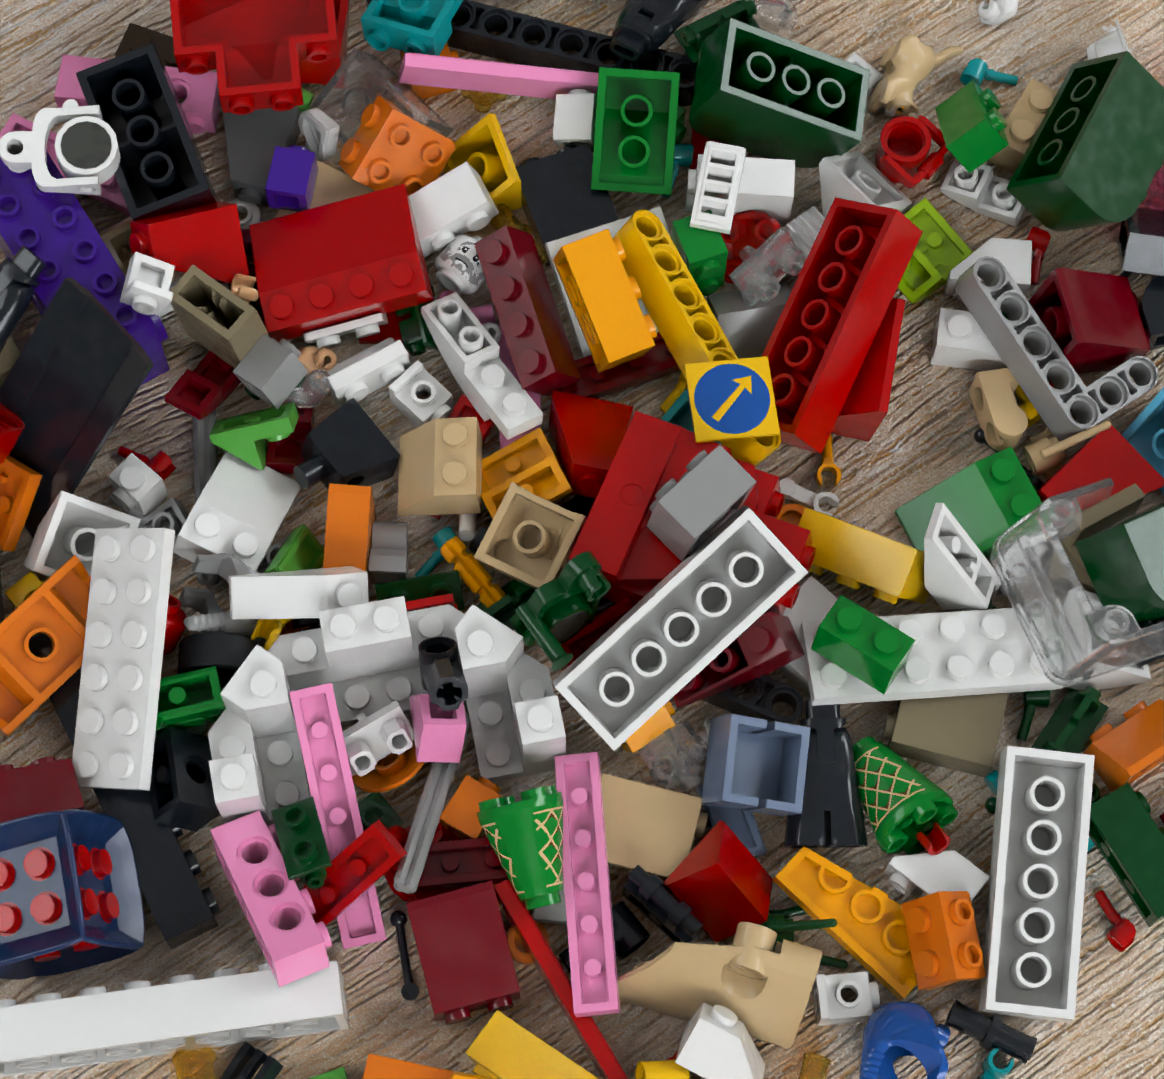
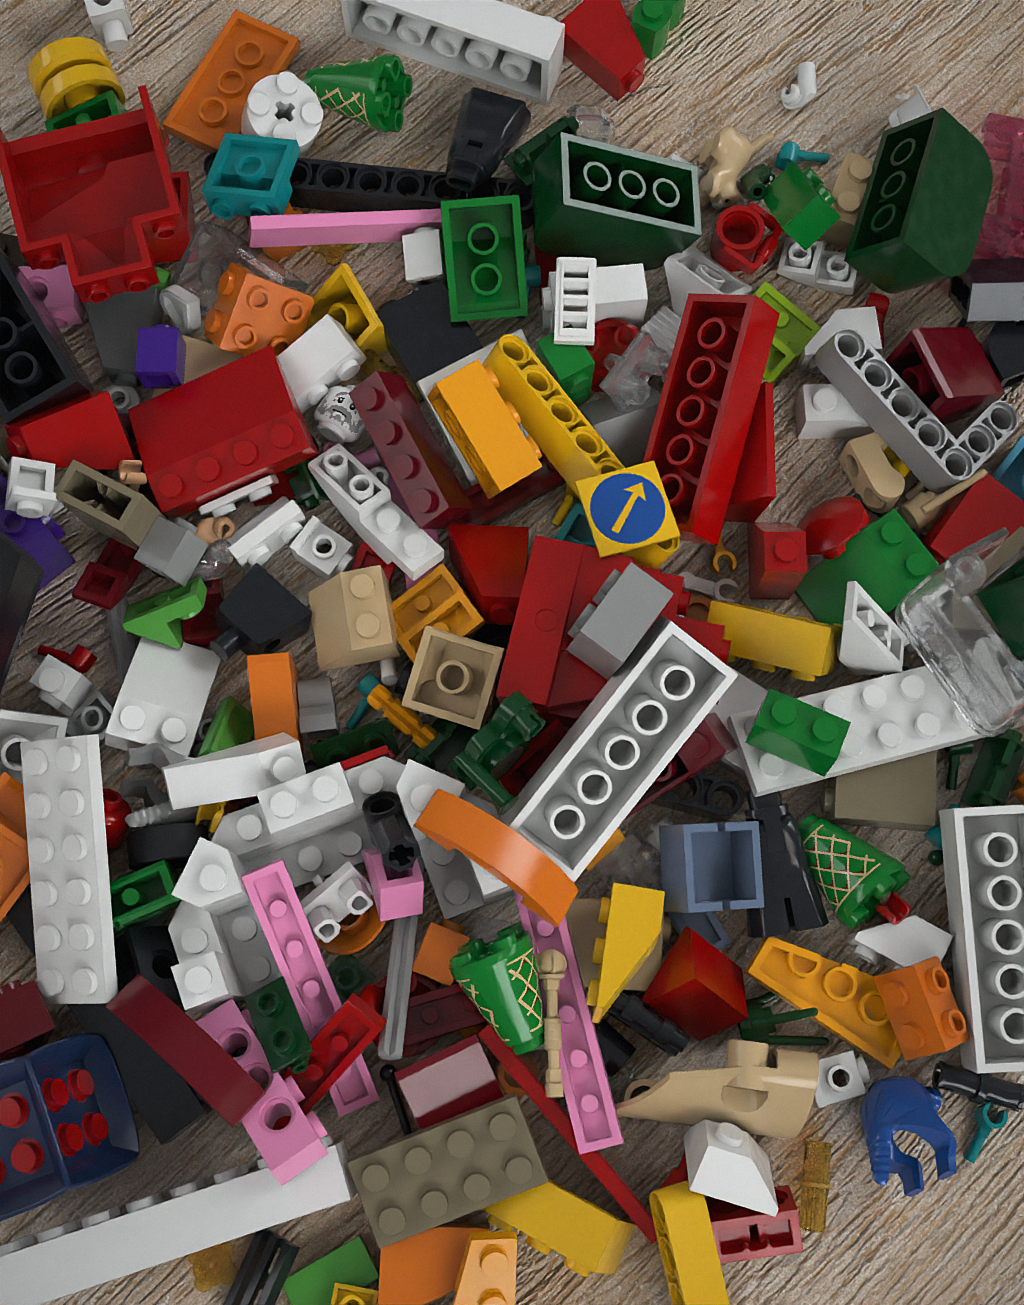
camera: 10 degrees left, 5 degrees up
none -> dark red slope [105,973,266,1128]
none -> dark tan plate [347,1092,549,1249]
none -> orange slope [413,788,579,927]
none -> tan piece [535,948,567,1097]
none -> yellow slope [586,882,665,1023]
none -> dark green arm [740,164,775,201]
none -> red slope [747,522,807,600]
none -> red dish [796,497,870,560]

